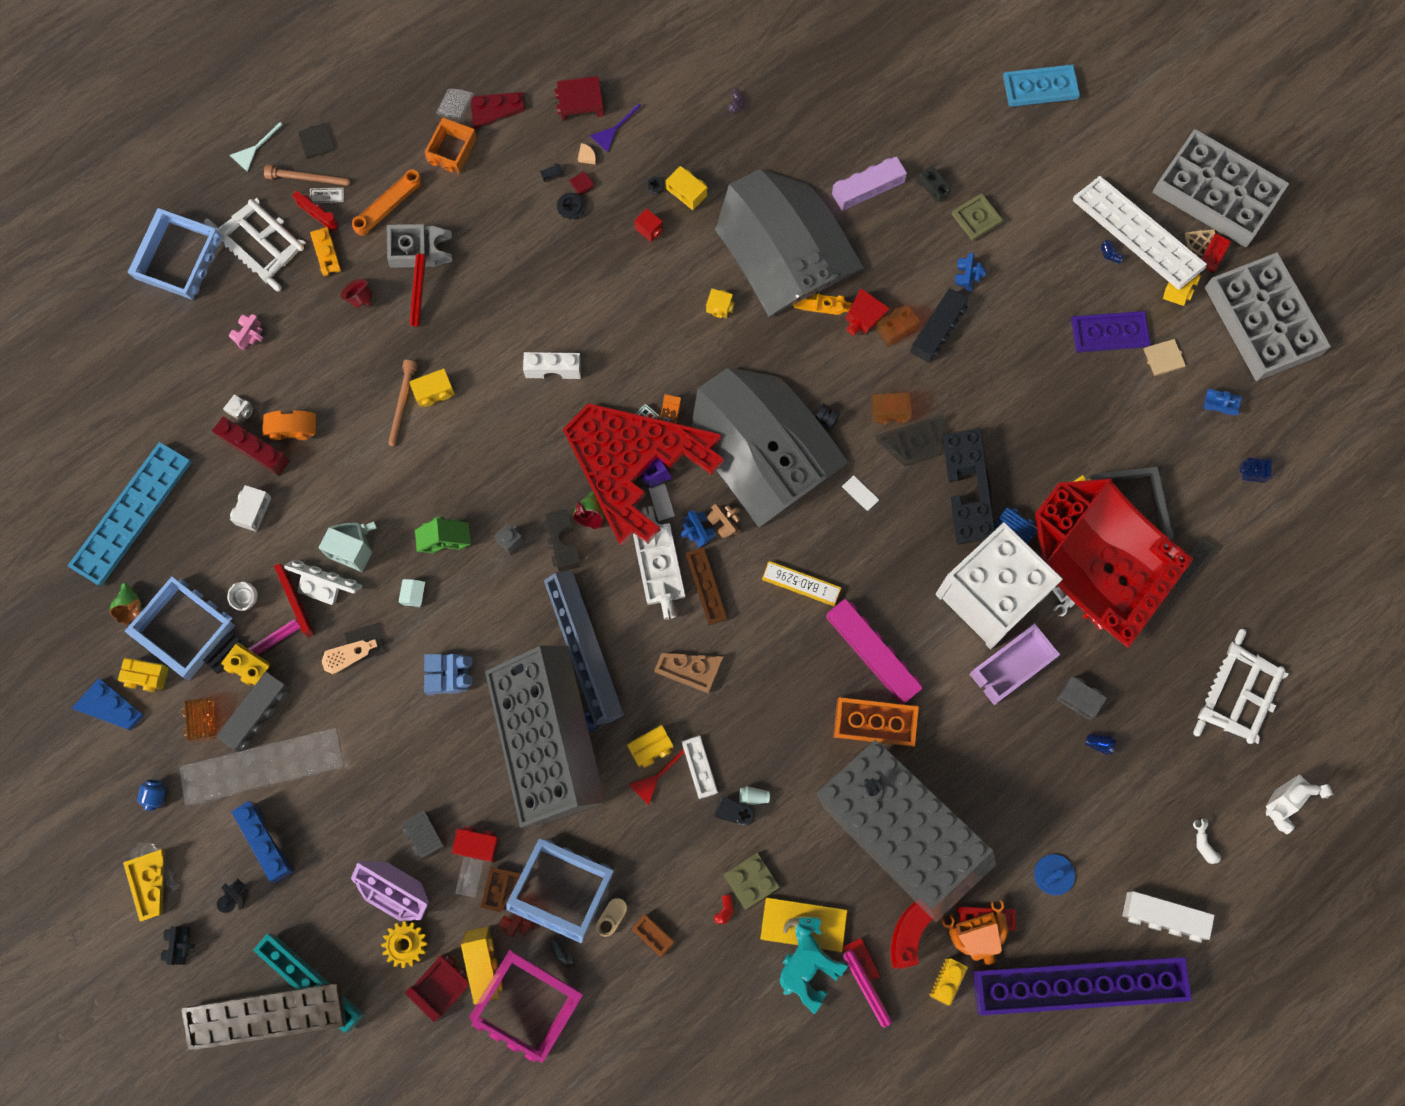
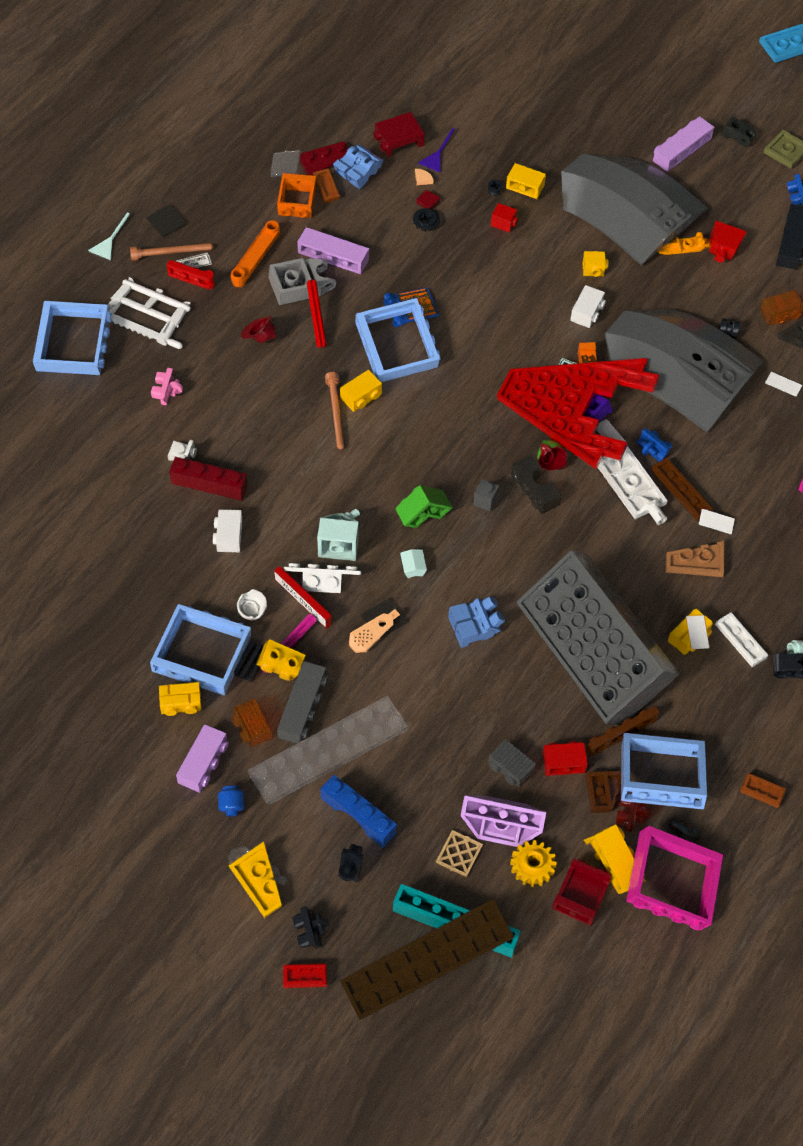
camera: 20 degrees left, 15 degrees down
dark azure plate [68,442,192,587] -> none
blue wing [71,678,144,730] -> none
hat [110,583,143,625] -> none
orange brick [262,410,316,441] -> none
light orange plate [310,227,341,277] -> none
clear hips [455,857,484,898] -> none
white arch [523,352,582,379] -> none
black pin [540,163,564,182] -> none
sand blue brick [544,571,624,725] -> none
tan piece [596,898,627,937] -> none
red piece [629,748,685,805] -> none
medium nougat hips [707,504,741,539] -> none
clear purple arm [728,88,744,114] -> none
white tile [762,561,841,606] -> none
clear orange brick [875,304,920,347] -> none
none -> lavender brick [176,724,229,793]
none -> red plate [283,964,327,988]
none -> lavender brick [297,227,369,274]
none -> dark orange tile [313,168,340,204]
none -> medium blue hips [333,144,383,190]
none -> light blue window [355,298,441,382]
none -> flag [383,288,439,327]
none -> tan window [436,830,483,877]
none -> white brick [570,285,606,328]
none -> reddish brown plate [586,706,660,757]
none -> white sticker [686,615,709,649]
none -> white sticker [699,509,735,534]

